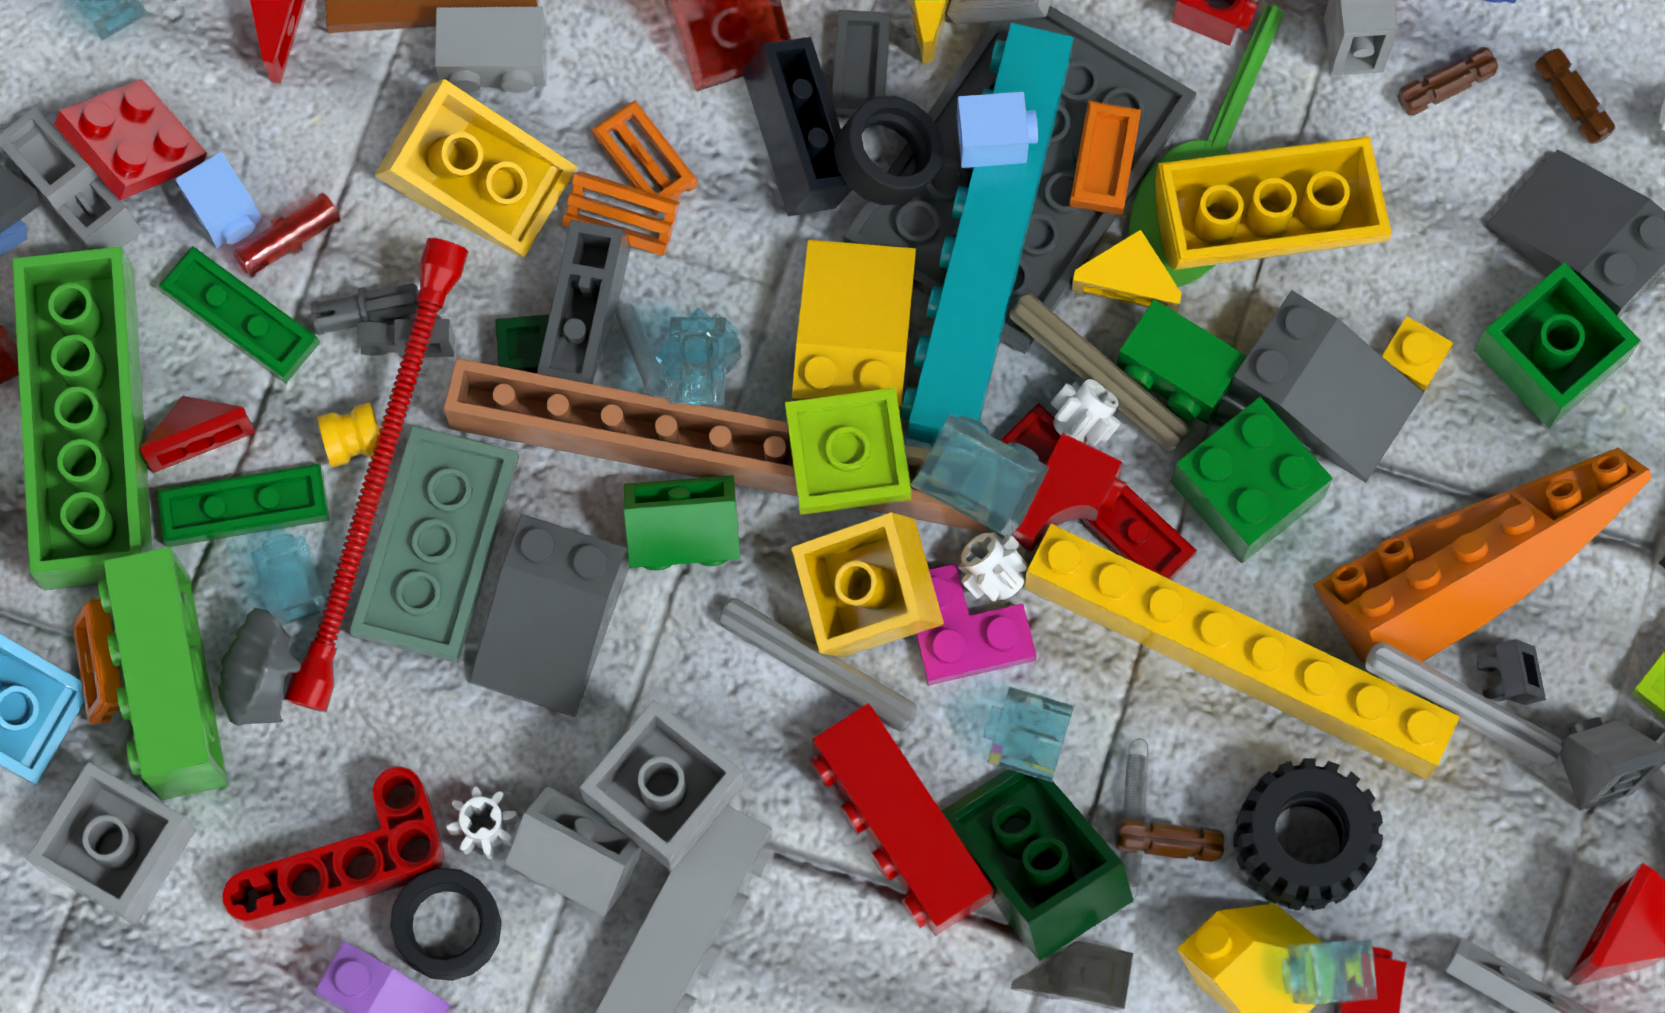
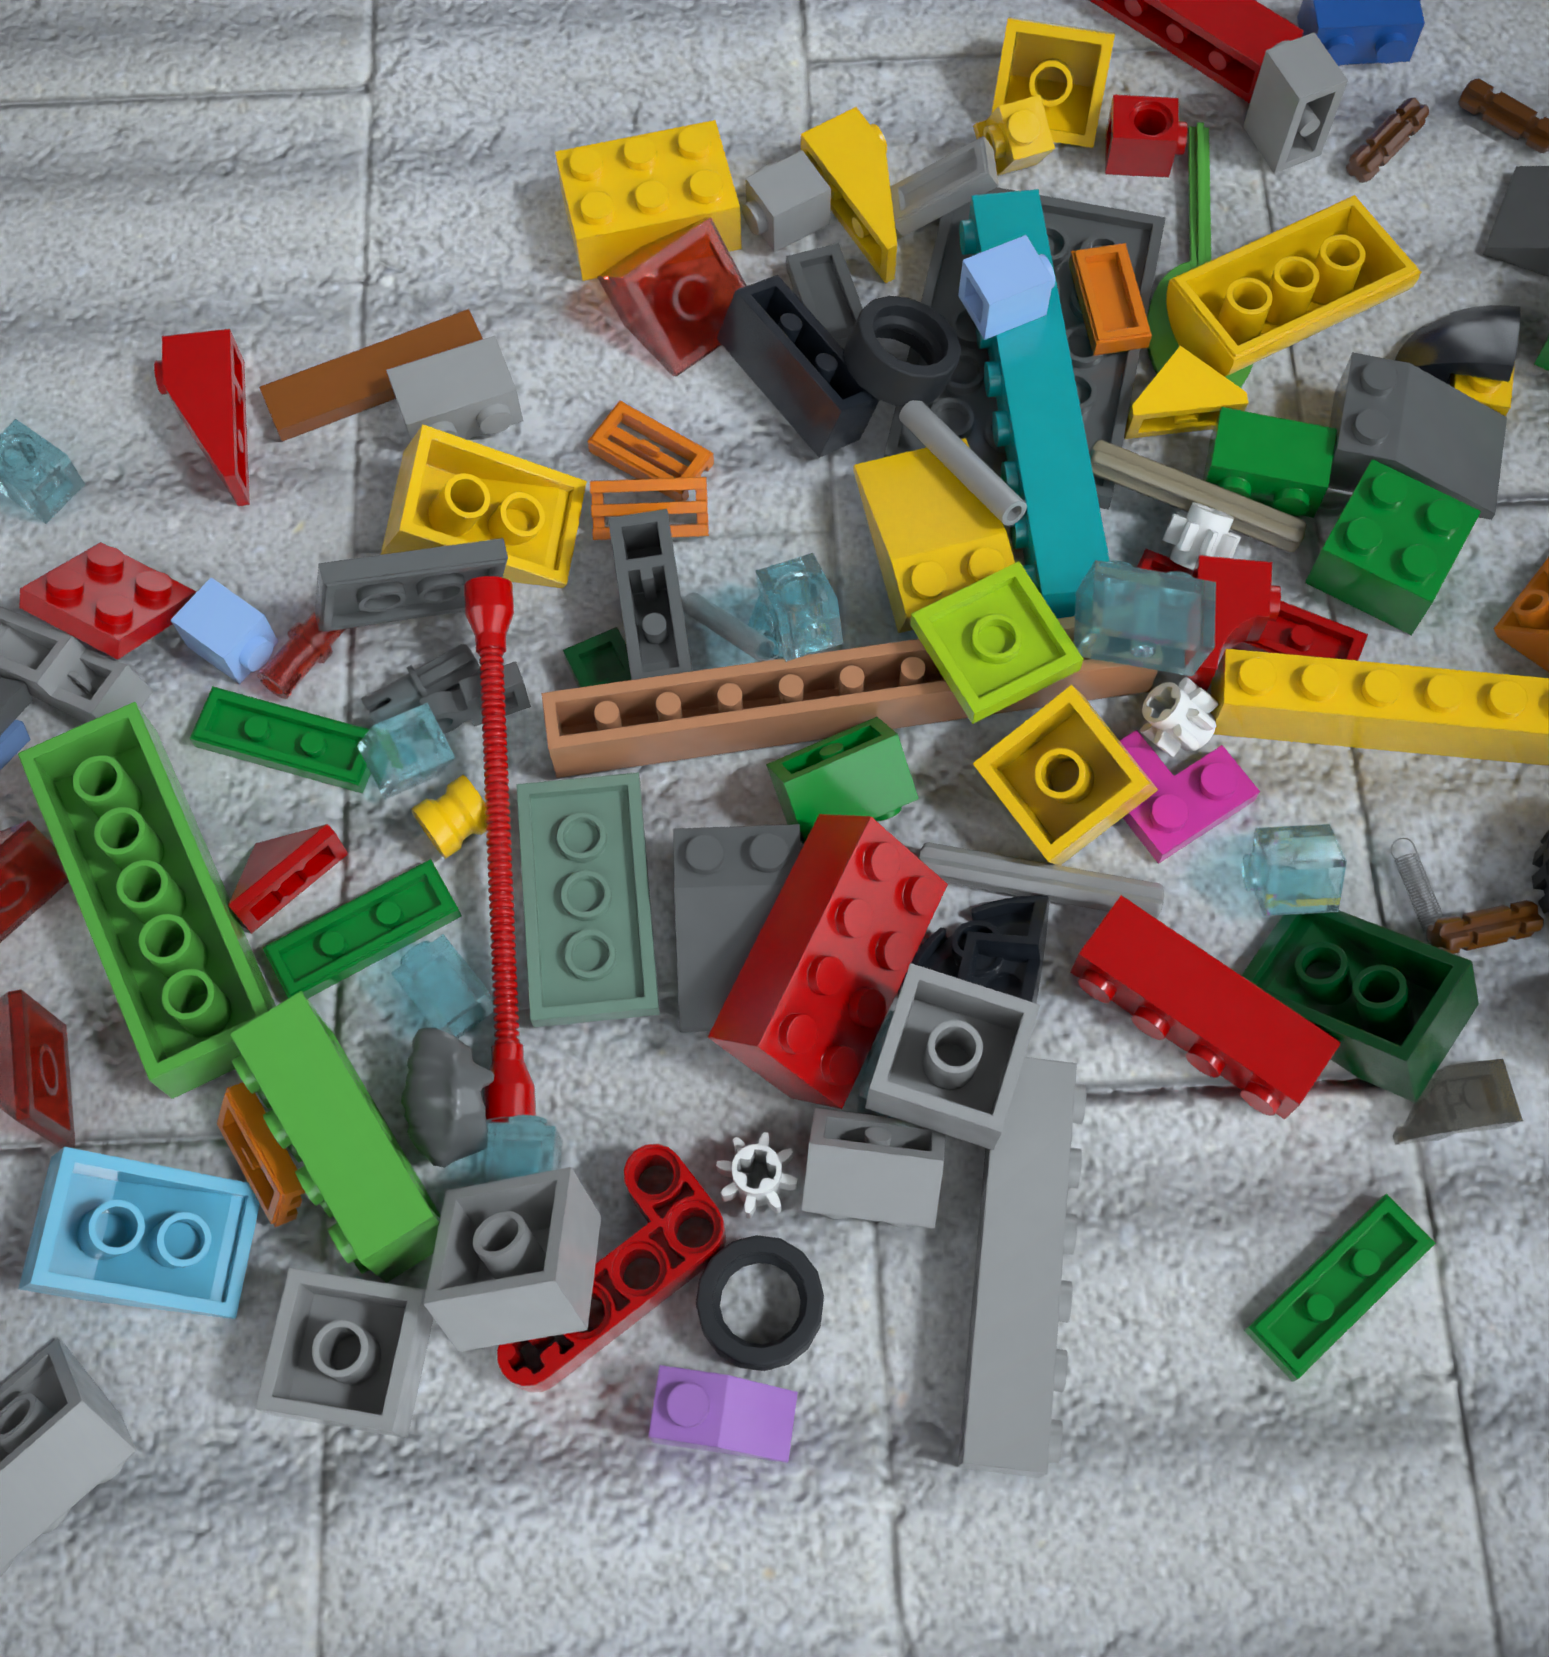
camera: 20 degrees left, 5 degrees down
none -> dark grey tile [315,538,508,632]
none -> clear light blue brick [357,703,455,800]
none -> light grey brick [423,1167,601,1352]
none -> clear light blue brick [484,1115,563,1183]
none -> red brick [707,814,948,1109]
none -> light grey piece [899,400,1027,526]
none -> black brick [902,896,1050,1004]
none -> black brick [1394,305,1521,384]

